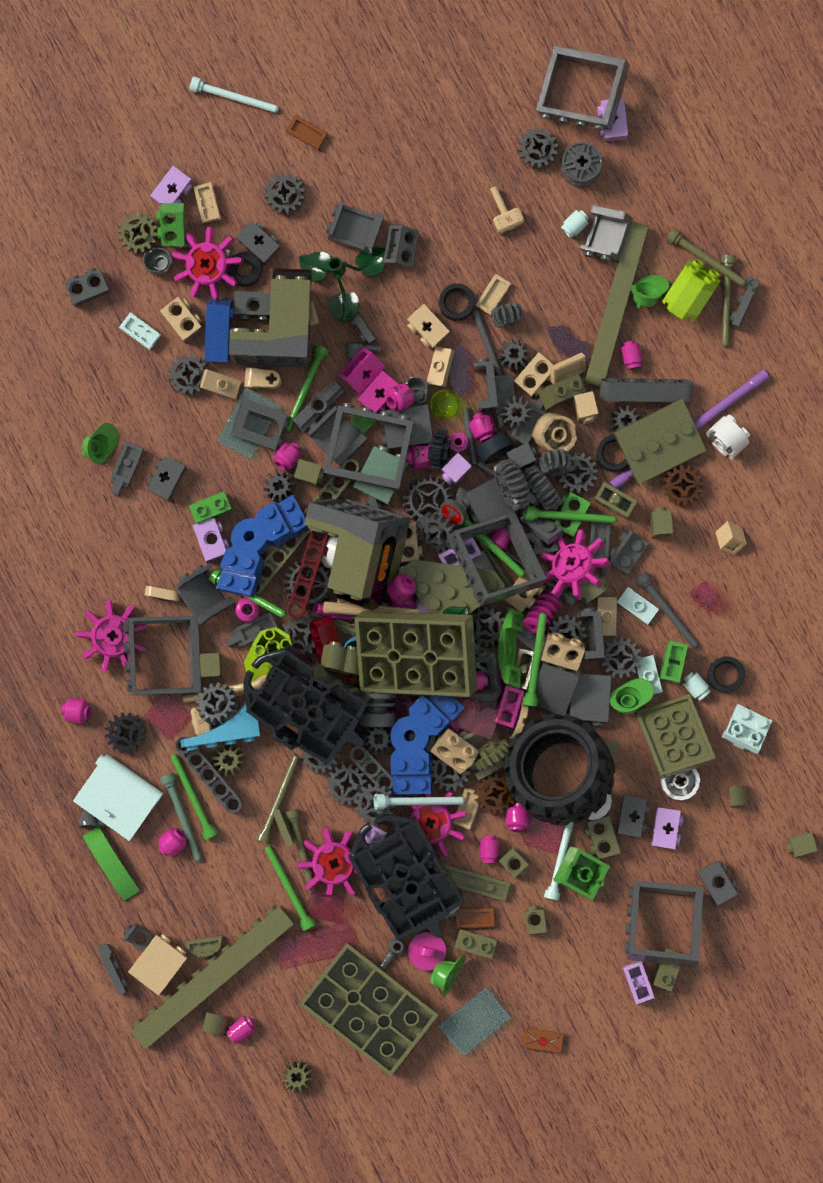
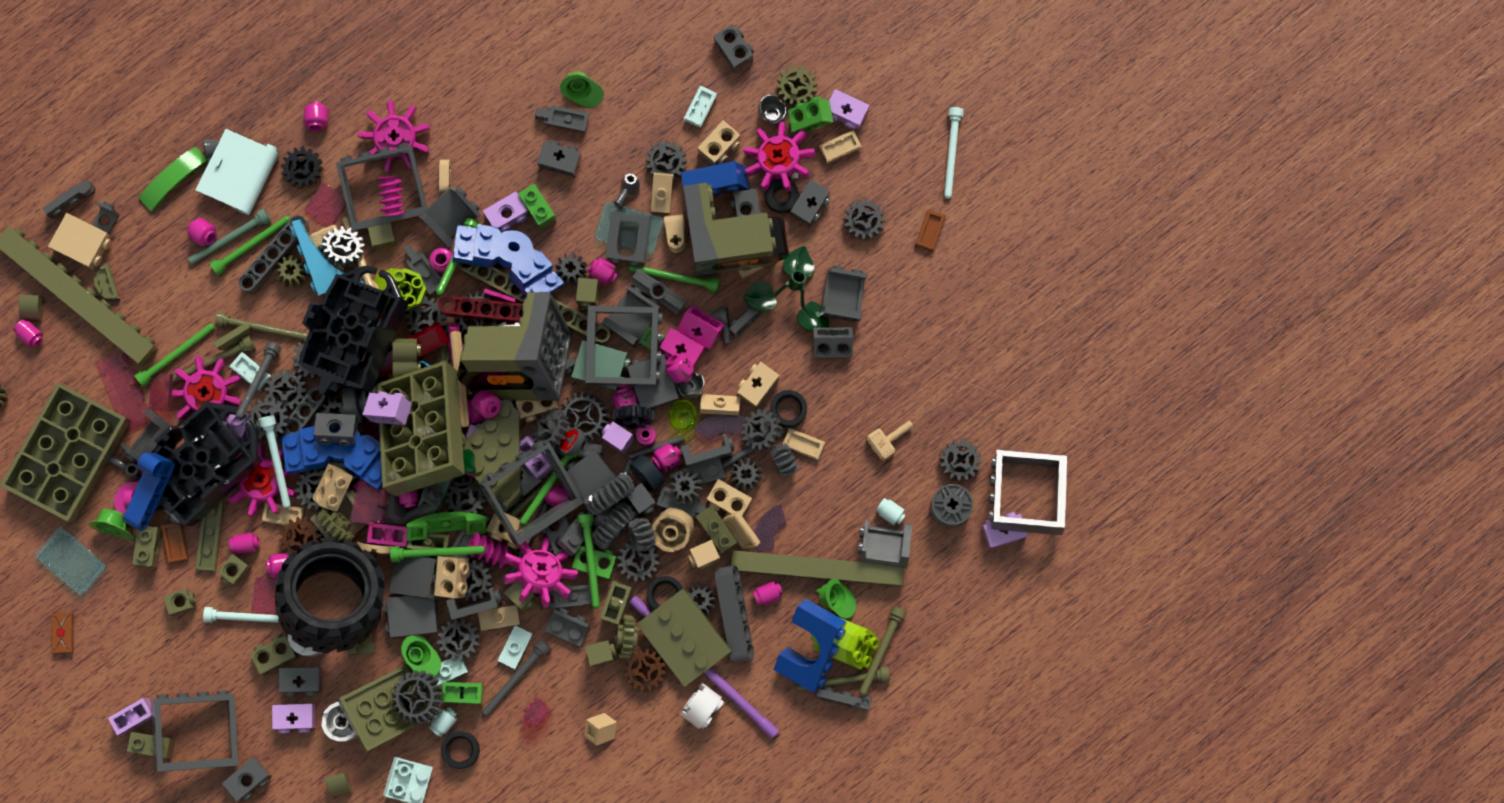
camera: 75 degrees right, 5 degrees down
bright green brick [553,846,610,901] -> none
none -> dark grey panel [120,407,171,463]
none -> blue beam [123,452,175,531]
none -> light aqua plate [229,352,272,391]
none -> dark grey piece [236,342,281,419]
none -> dark grey brick [314,413,359,446]
none -> lavender brick [363,391,412,425]
none -> dark pink piece [377,176,405,216]
none -> dark grey gear [391,670,445,724]
none -> dark pink piece [484,289,515,303]
none -> dark grey bar [613,174,640,208]
none -> olive gear [614,615,638,659]
none -> dark grey gear [740,409,782,452]
none -> blue arch [773,599,846,693]

